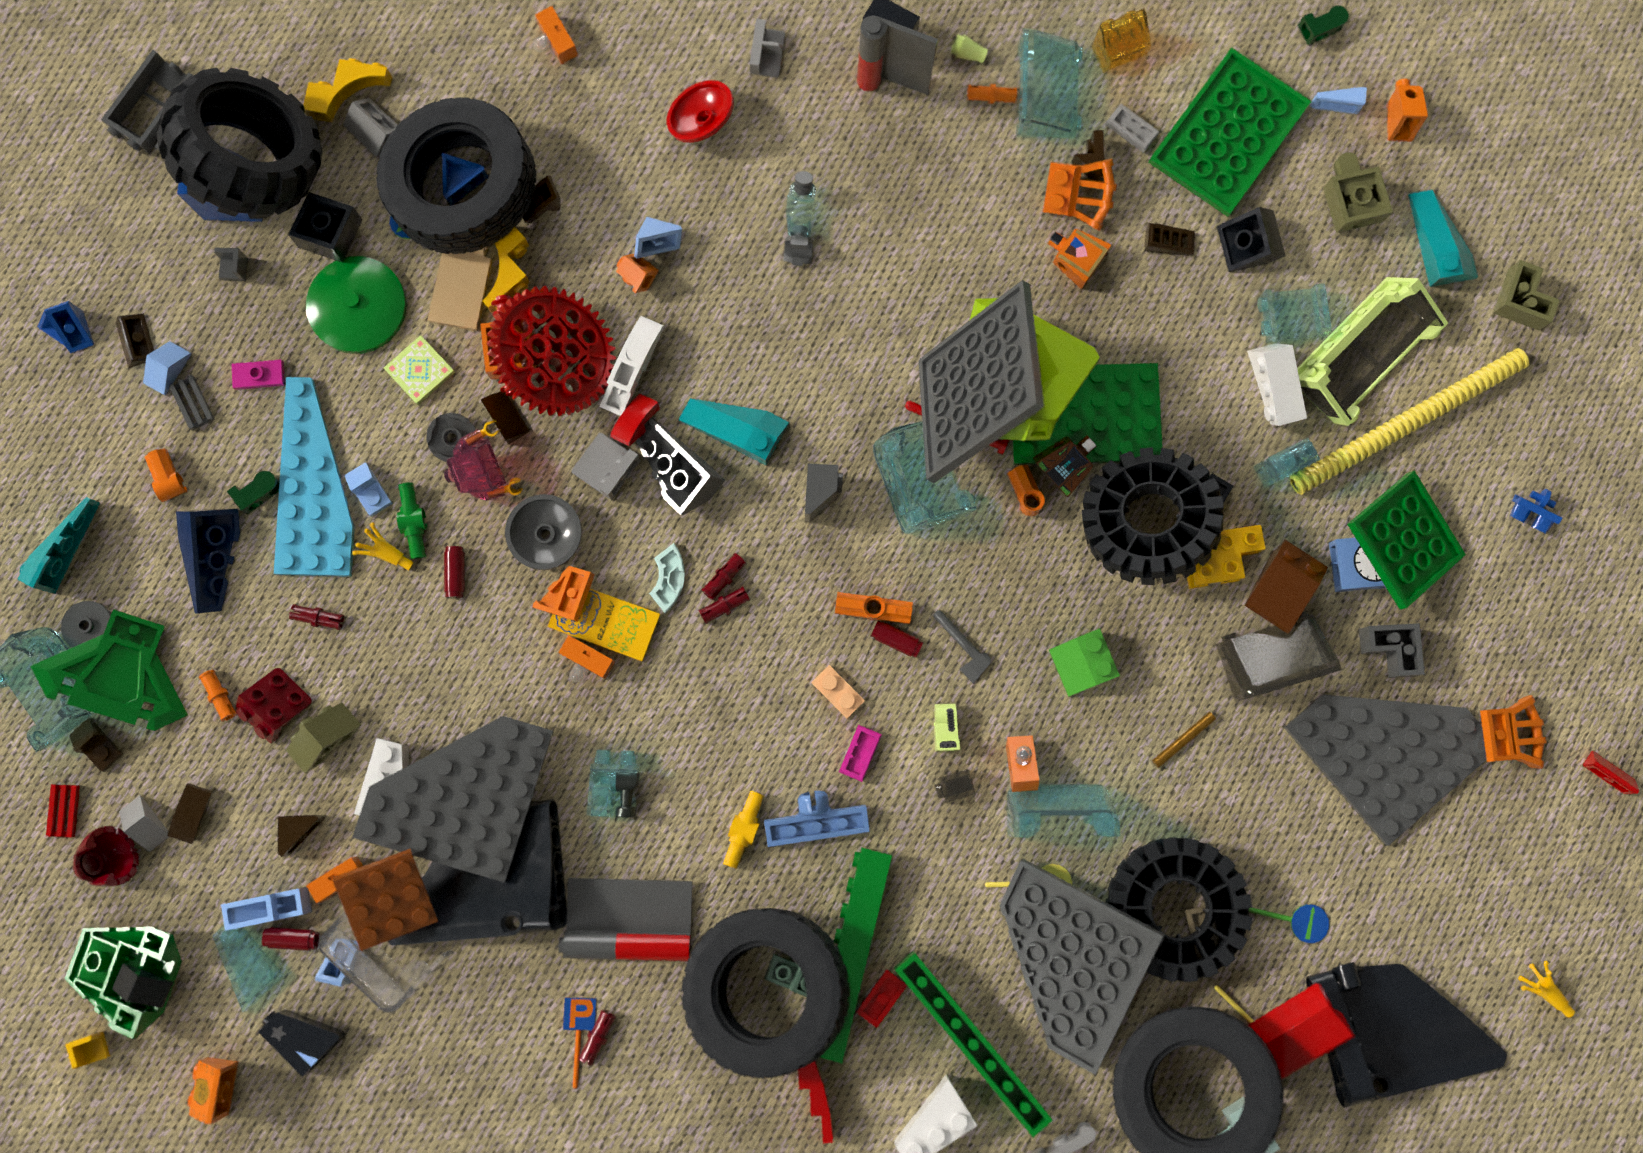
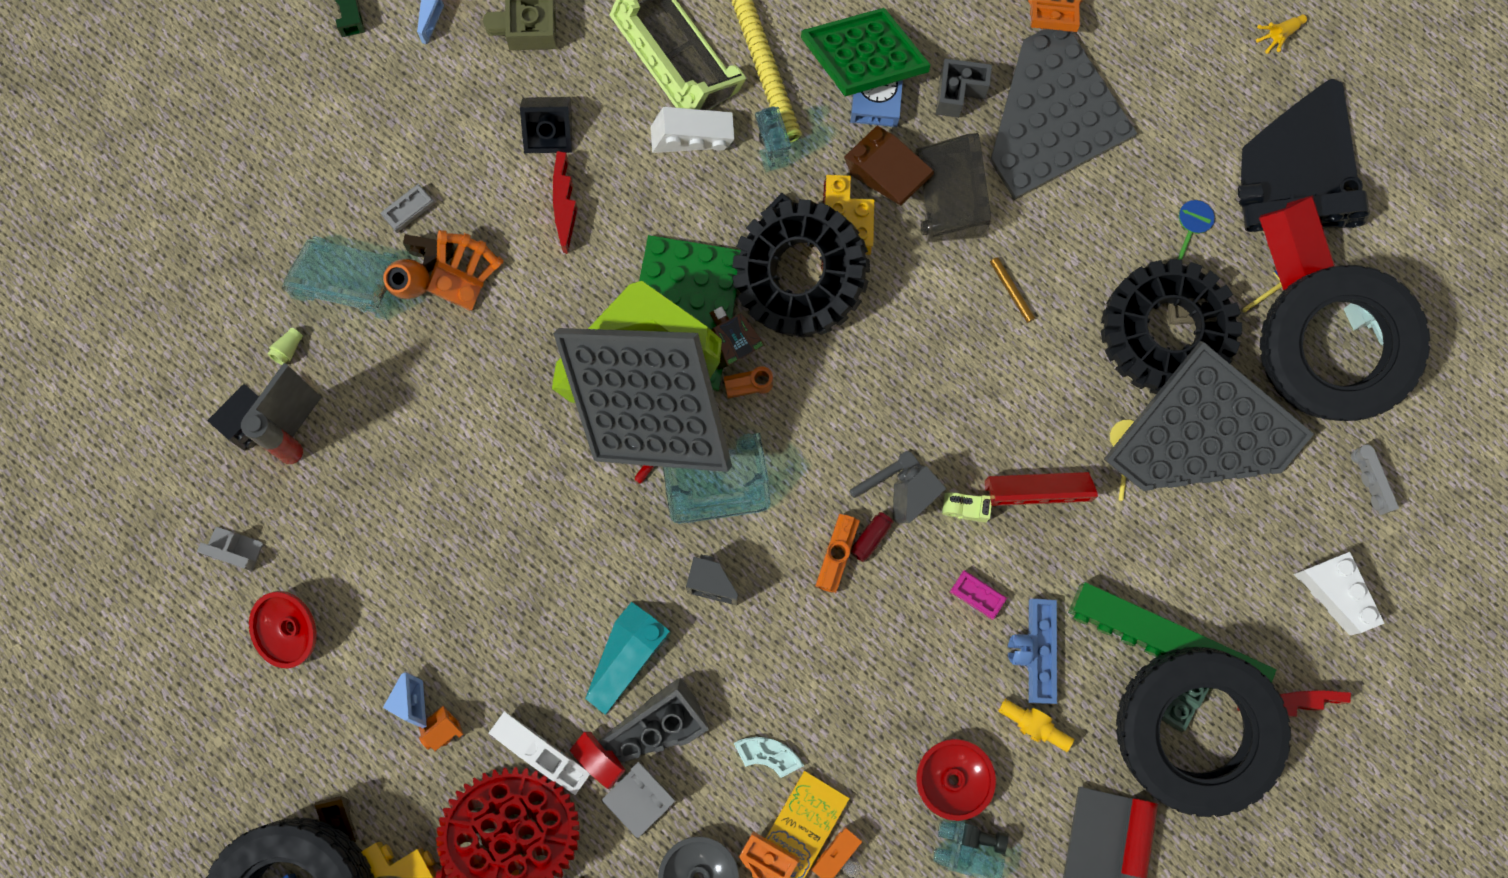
camera: 80 degrees left, 5 degrees down
orange piece [532,6,578,65] -> none
dark red pin [698,586,750,624] -> none
dark red pin [701,553,747,601] -> none
piece [784,171,816,266] -> none
light nougat plate [811,665,865,719] -> none
red plate [856,969,908,1028] -> none
green brick [894,951,1053,1138] -> none
clear smoke brick [934,769,976,803] -> none
orange pin [967,84,1017,104] -> none
orange piece [1006,735,1040,792] -> none
clear light blue windscreen [1006,784,1120,837] -> none
orange torso [1048,229,1111,289] -> none
bright green slope [1049,629,1120,697] -> none
clear yellow slope [1092,8,1151,72] -> none
dark brown slope [1144,223,1195,256] -> none
green plate [1148,47,1311,217] -> none
clear light blue panel [1257,283,1332,343] -> none
none -> orange piece [383,259,430,299]
none -> red slope [553,151,578,254]
none -> dark grey slope [893,466,946,523]
none -> red dish [916,739,996,821]
none -> red slope [985,472,1098,506]

